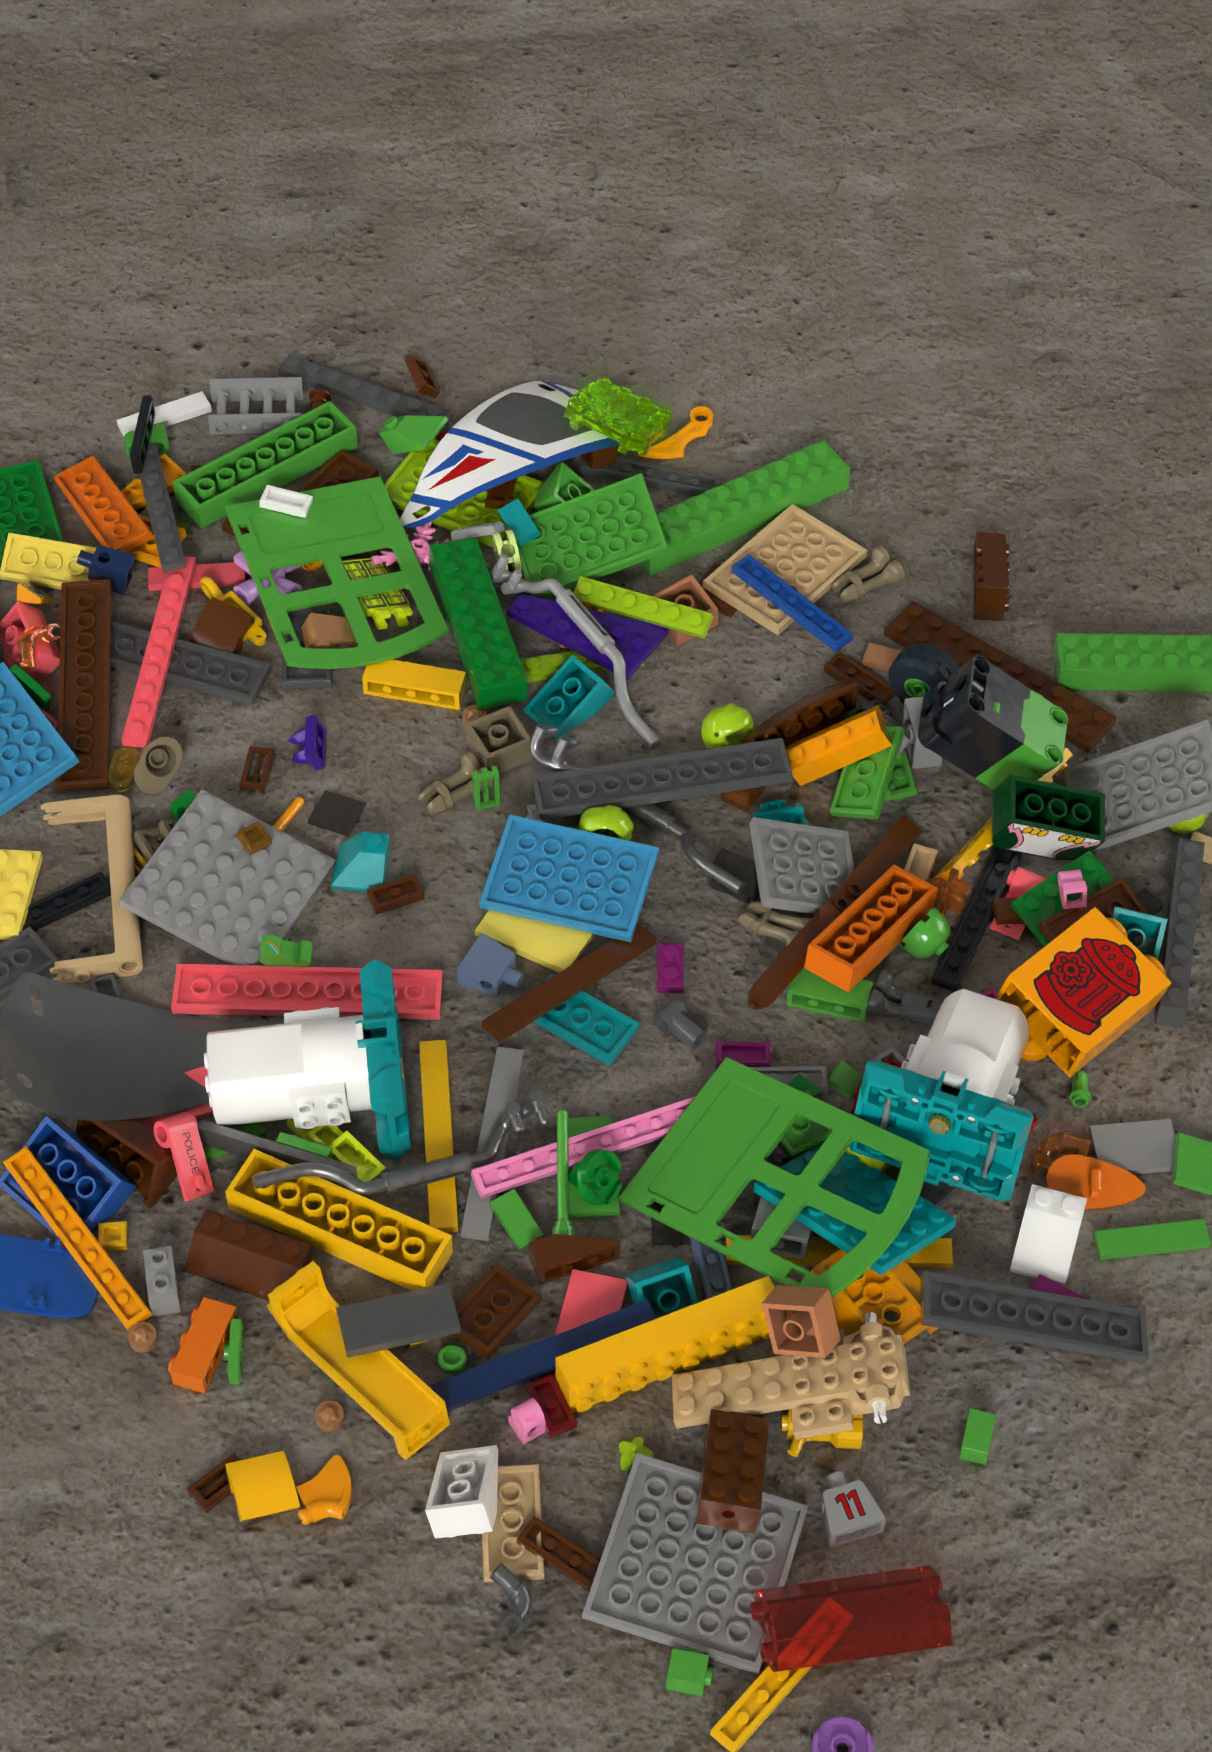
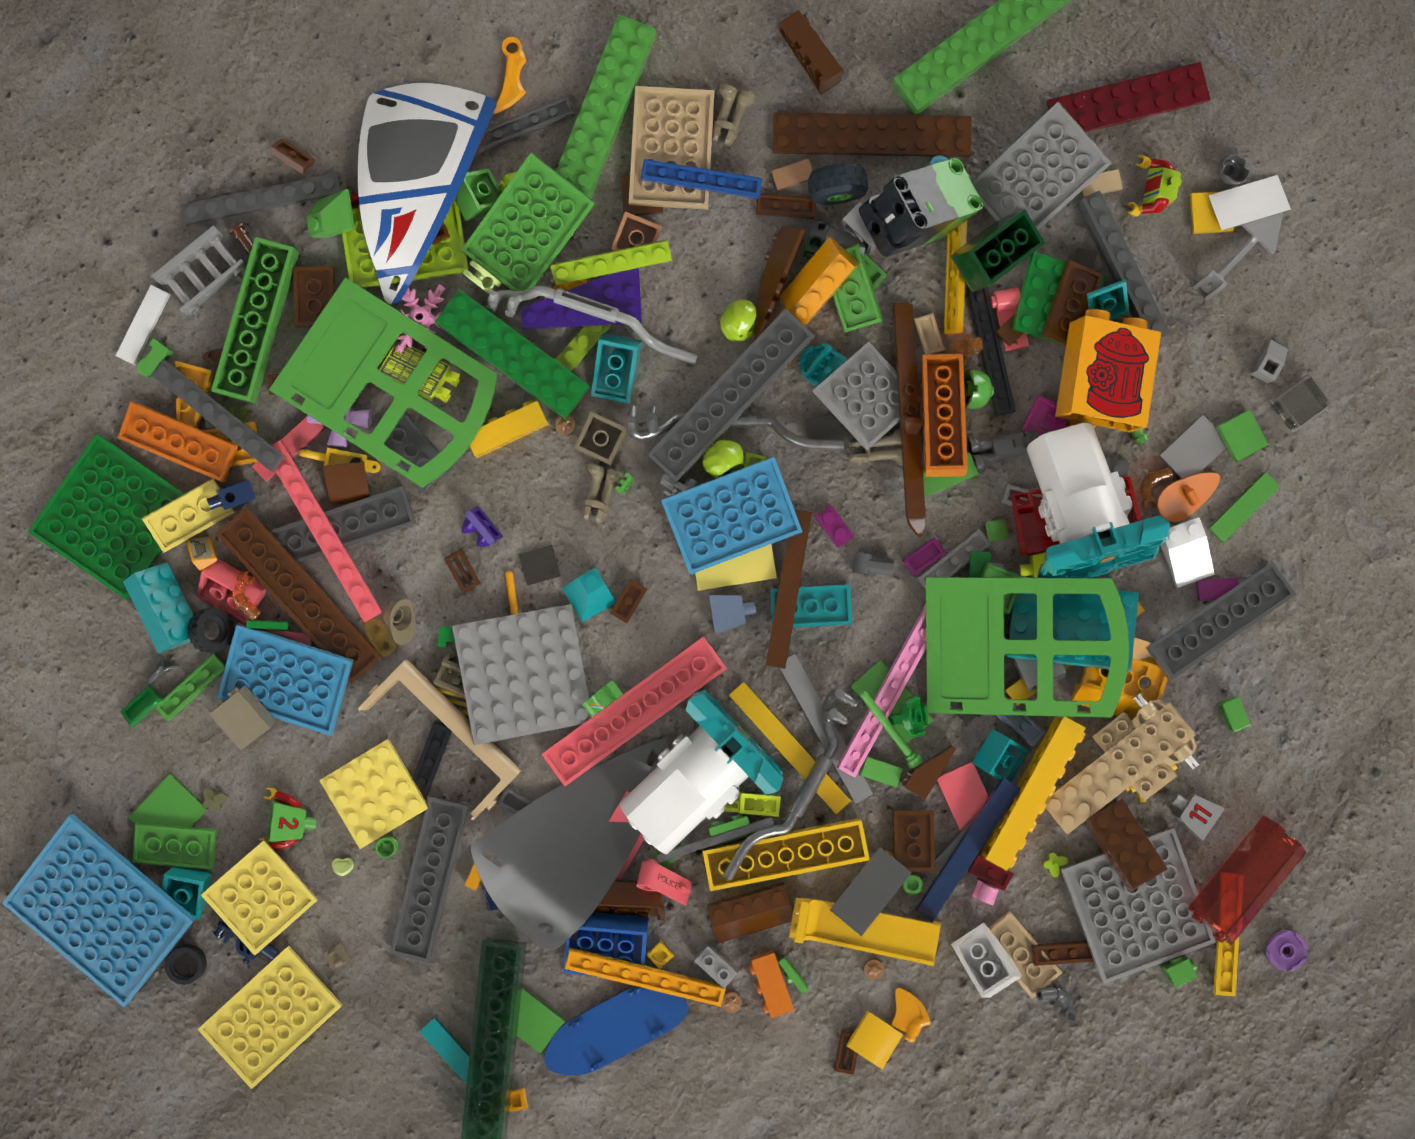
camera: 35 degrees left, 35 degrees up
black tile [130,395,156,474] -> none
pearl gold tile [236,821,272,856] -> none
white tile [260,485,313,518] -> none
medium nougat brick [301,613,358,649] -> none
light grey tile [451,522,505,541] -> none
teal tile [497,498,541,547] -> none
clear neon green plate [563,377,672,456] -> none
nougat brick [762,1285,841,1358] -> none
bright pink leg [1058,869,1087,909] -> none

